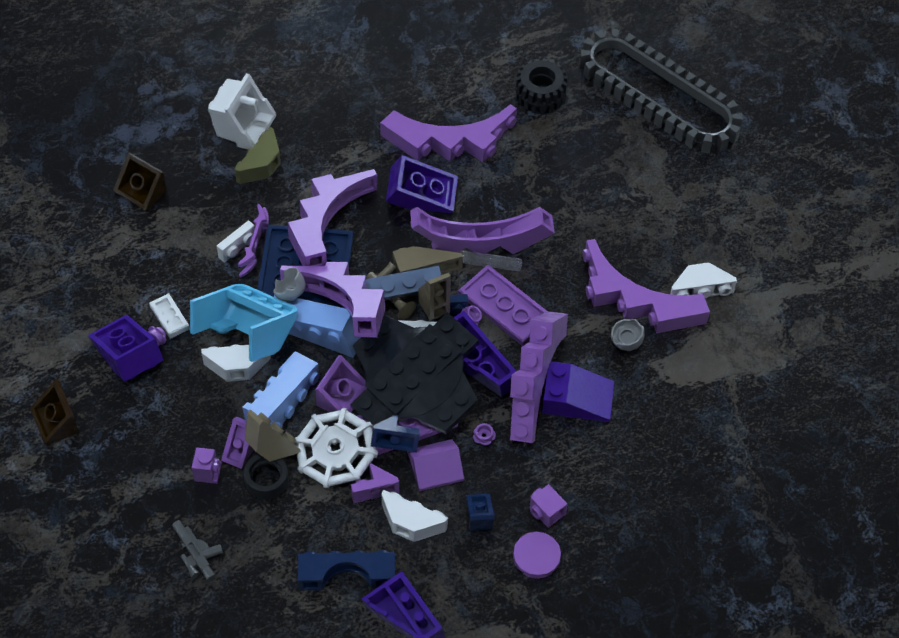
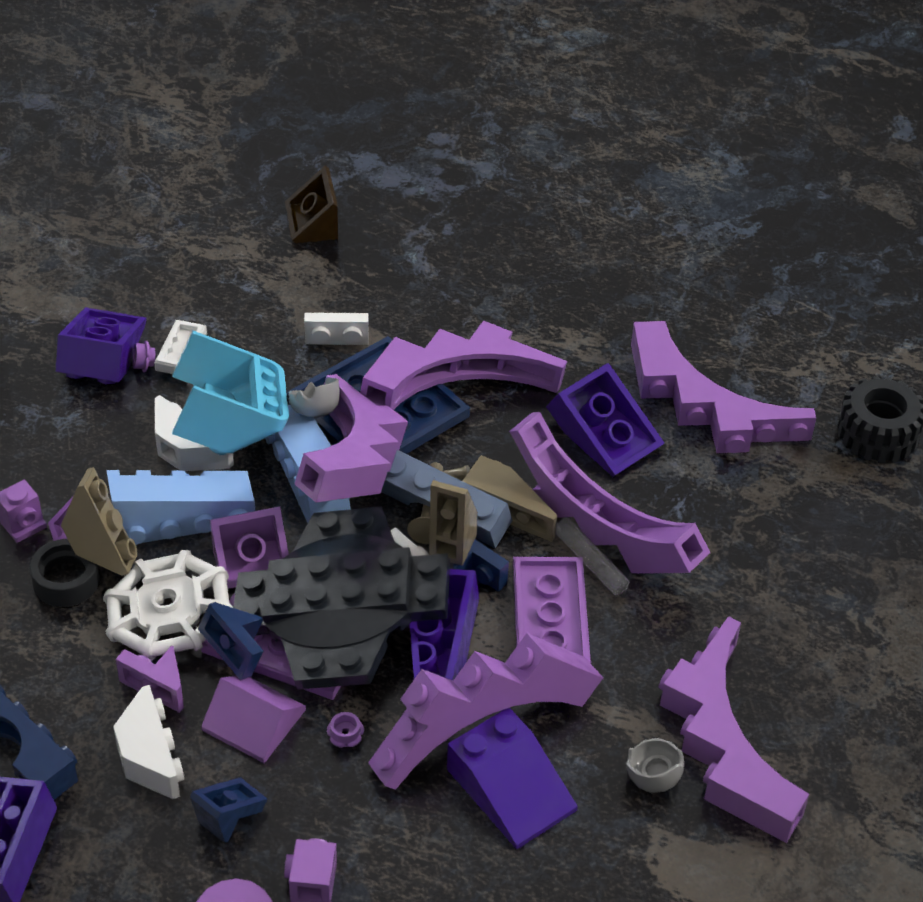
camera: 45 degrees right, 10 degrees down
white piece [208,74,276,150] -> none
olive slope [235,127,281,184] -> none
medium lavender piece [238,204,269,278] -> none
medium lavender plate [461,305,482,325] -> none
white slope [670,263,737,298] -> none

